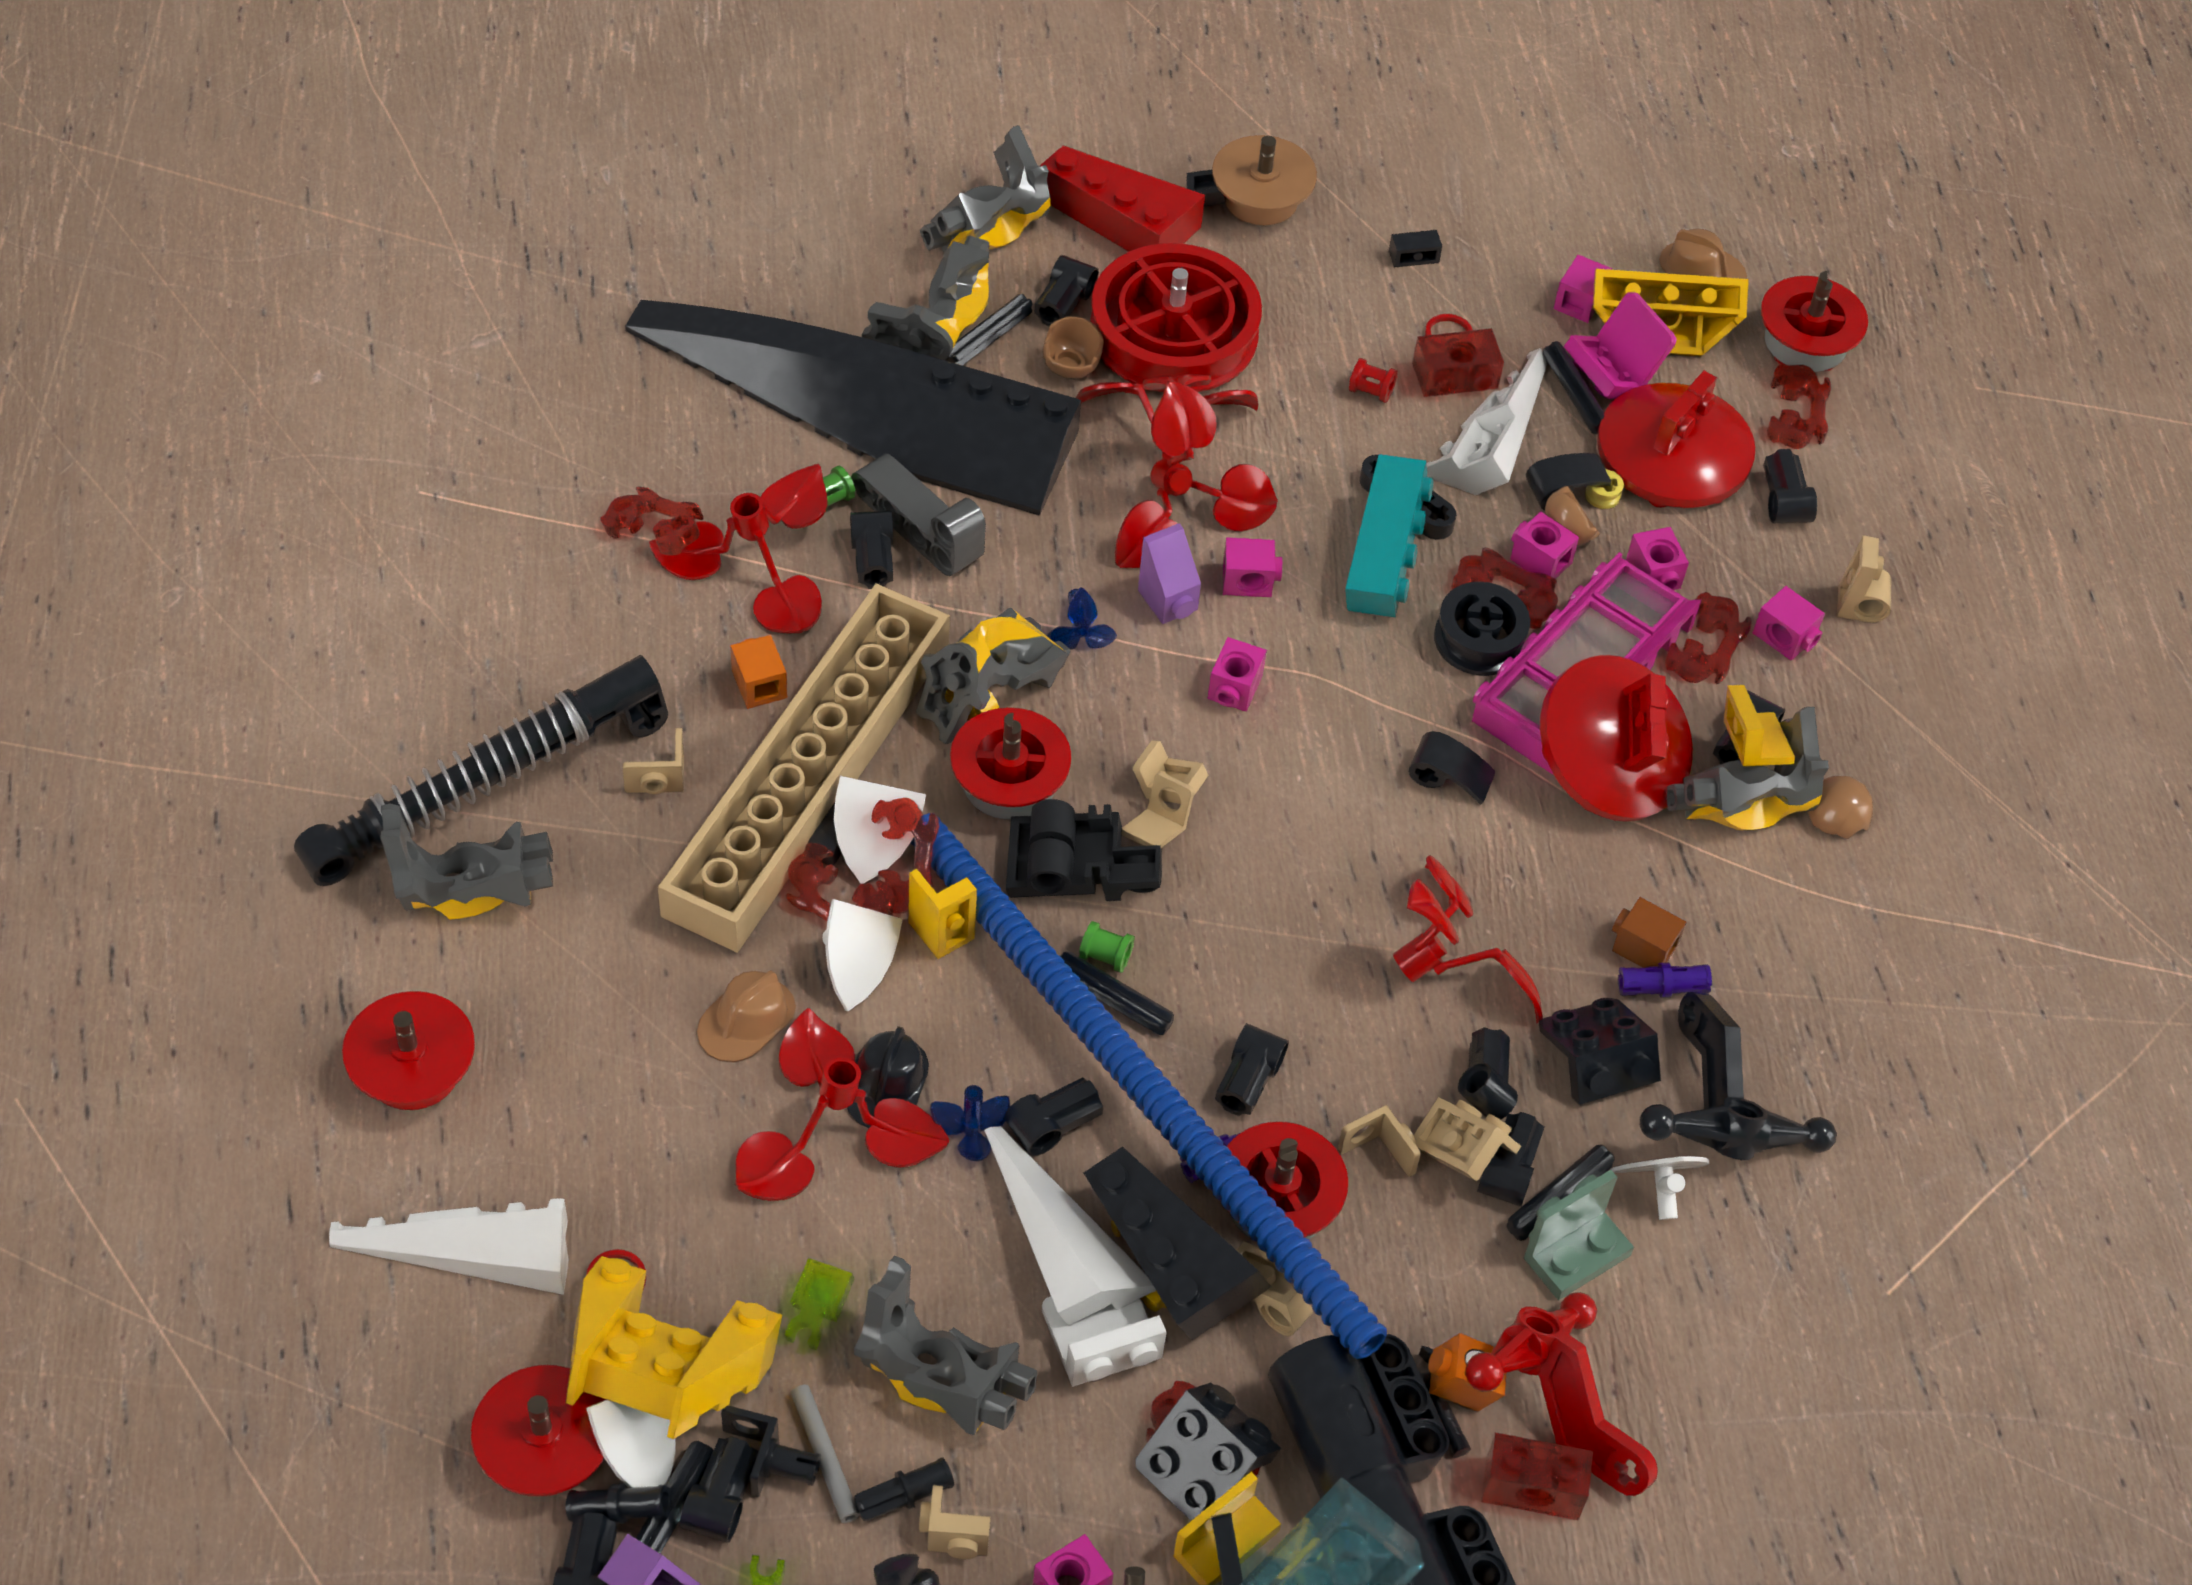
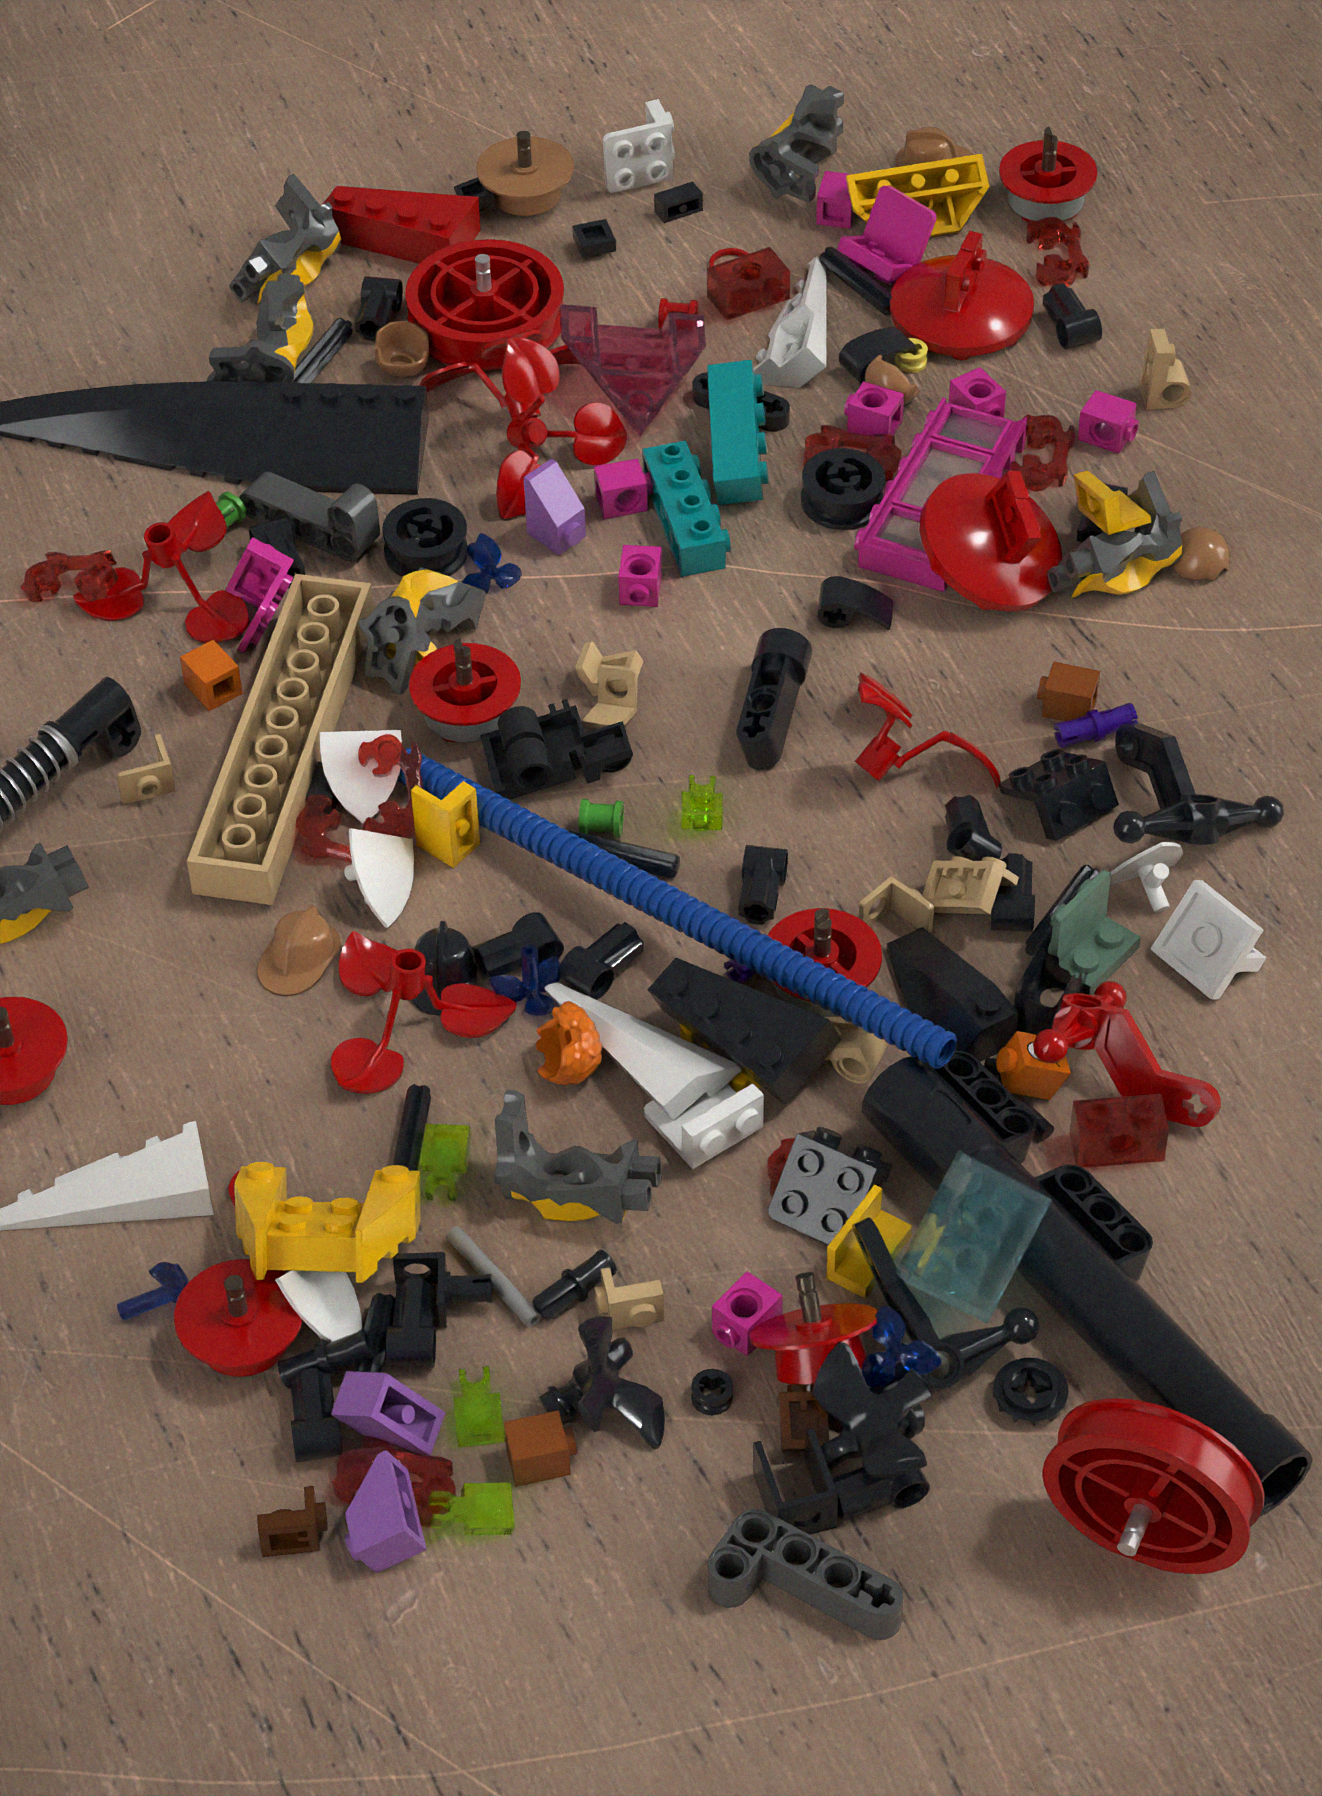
camera: 10 degrees left, 5 degrees down
none -> clear blue plant [117,1262,189,1320]
none -> dark pink bracket [225,537,294,653]
none -> black wheel [382,498,468,577]
none -> black axle [393,1084,431,1171]
none -> black piece [473,912,564,980]
none -> orange hair [535,1001,602,1086]
none -> clear pink wedge [559,304,706,437]
none -> black plate [572,219,616,258]
none -> white bracket [603,99,675,193]
none -> teal brick [642,441,731,577]
none -> clear neon green plate [681,775,723,831]
none -> black beam [736,628,812,770]
none -> dark grey hips [749,84,844,203]
none -> black wedge [887,927,1019,1062]
none -> black piece [1014,948,1088,1035]
none -> white bracket [1151,880,1266,999]

